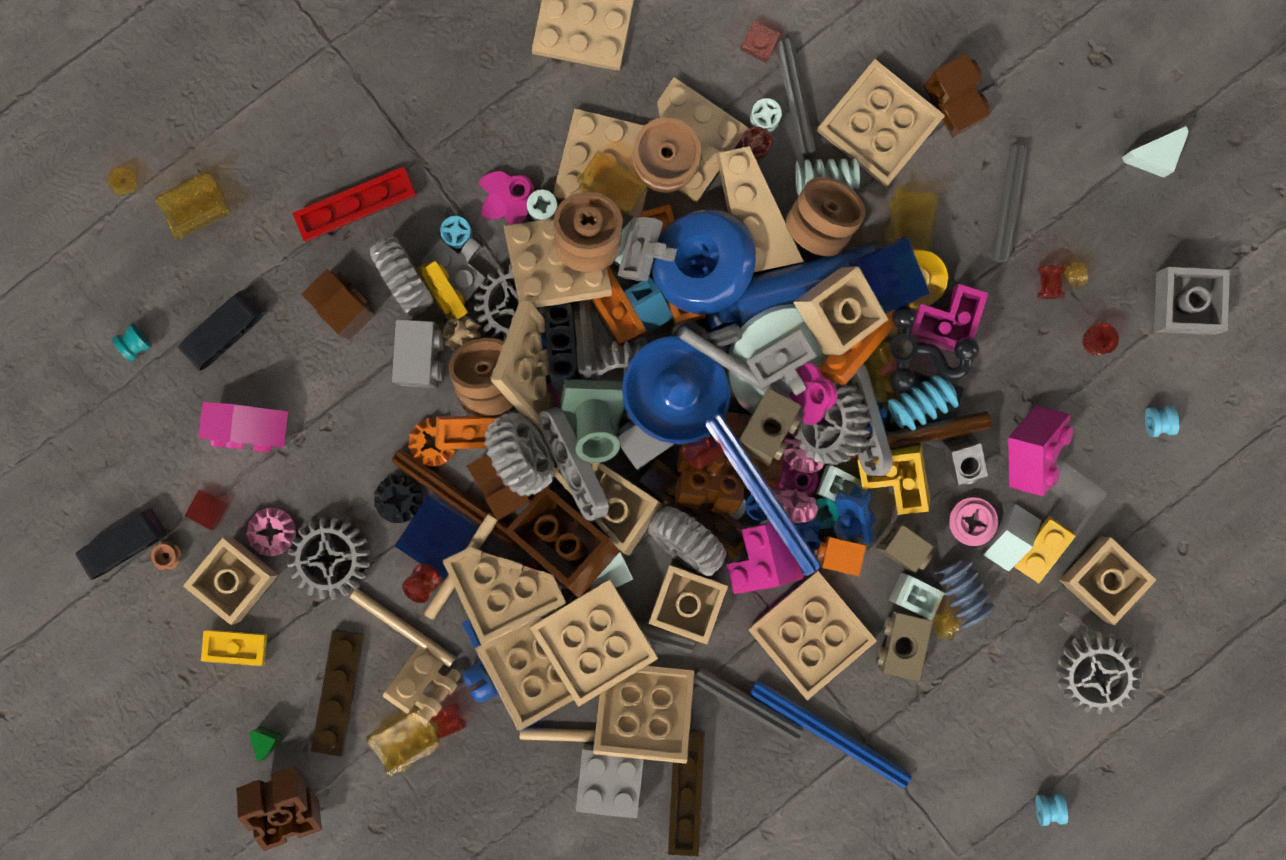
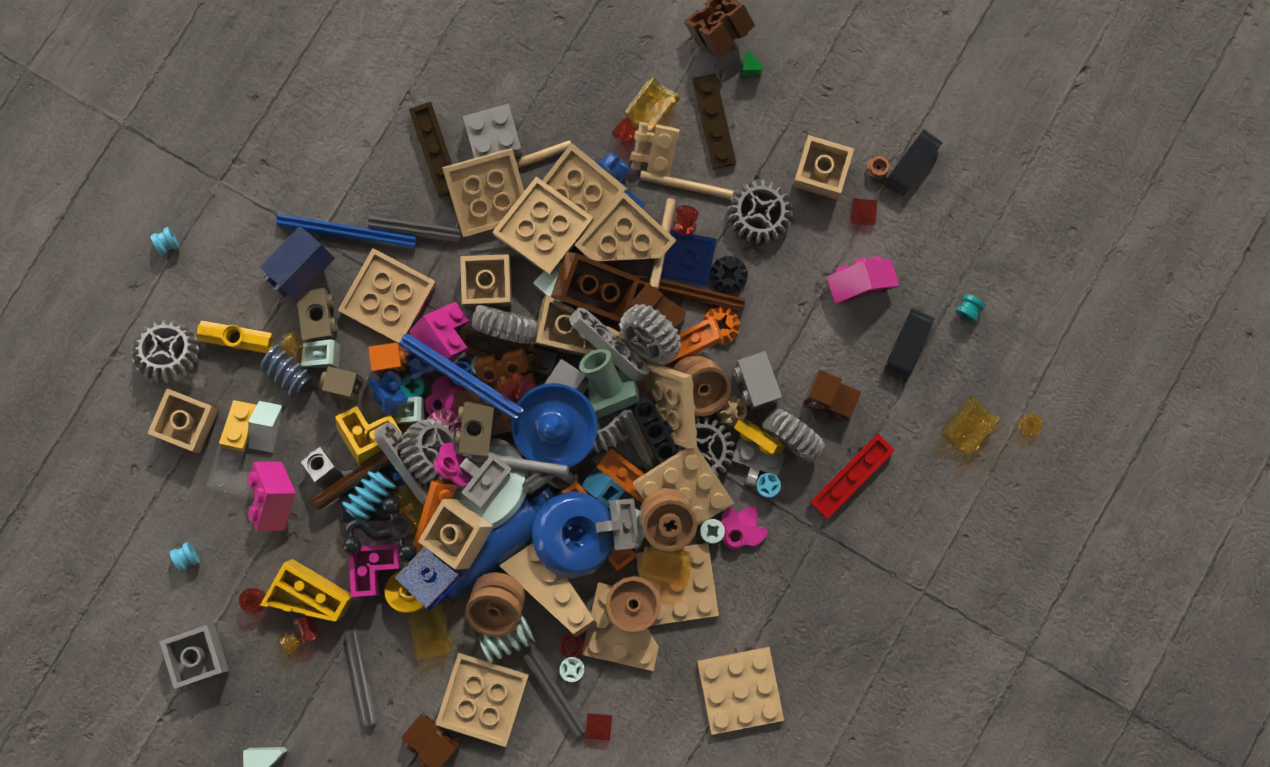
camera: 155 degrees right, 5 degrees down
yellow plate [201,630,267,666] -> none
bright pink gear [246,508,296,556] -> none
bright pink gear [773,487,818,523] -> none
bright pink gear [949,497,998,546] -> none
none -> yellow piece [196,321,274,354]
none -> dark blue brick [260,226,335,300]
none -> yellow wedge [260,559,354,622]

